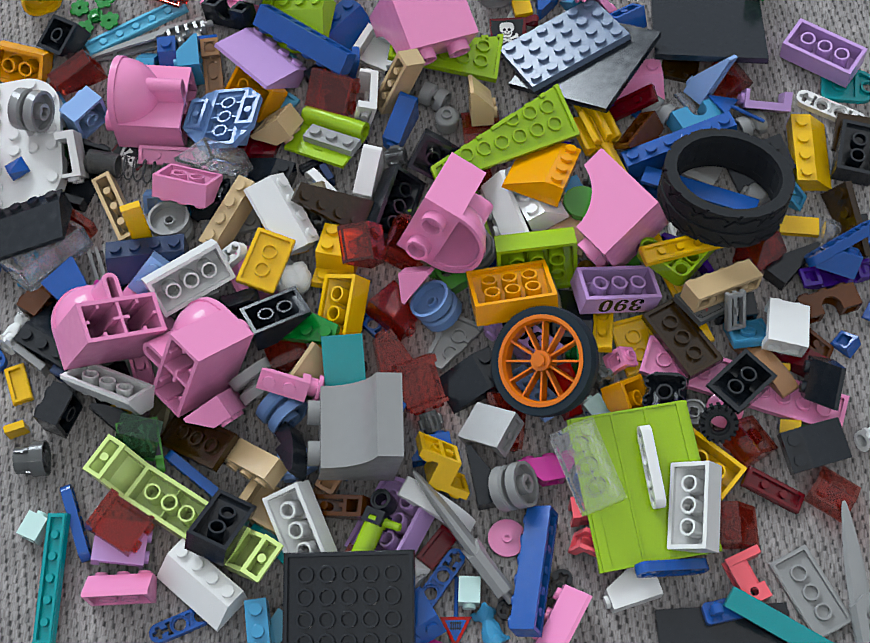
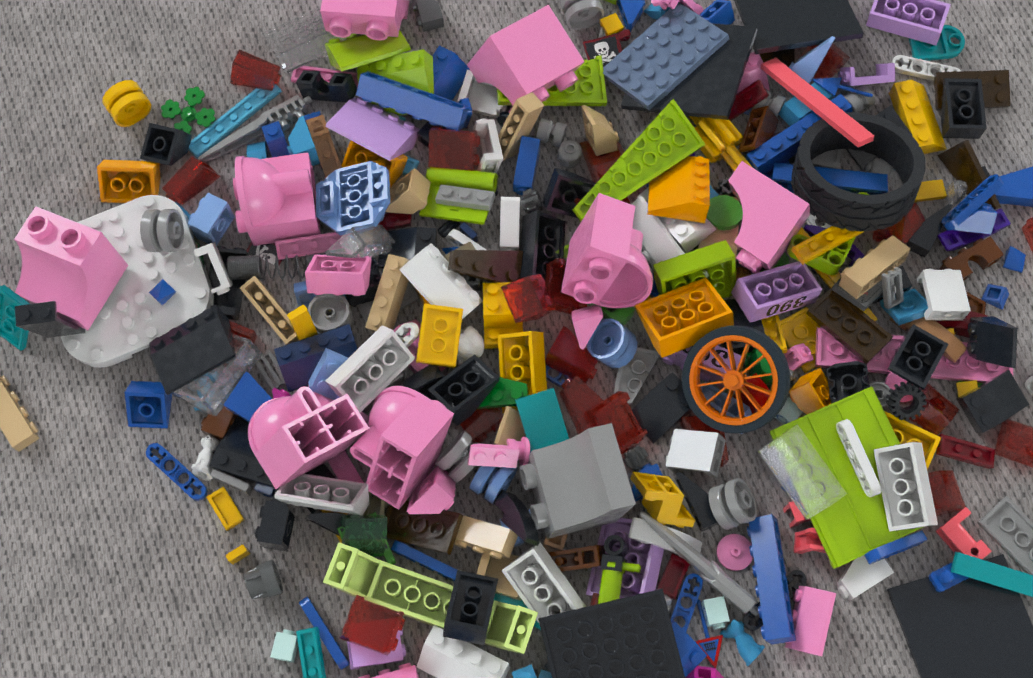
camera: 15 degrees left, 5 degrees up
dark pink slope [518,449,576,487] -> none
none -> coral tile [761,58,874,148]

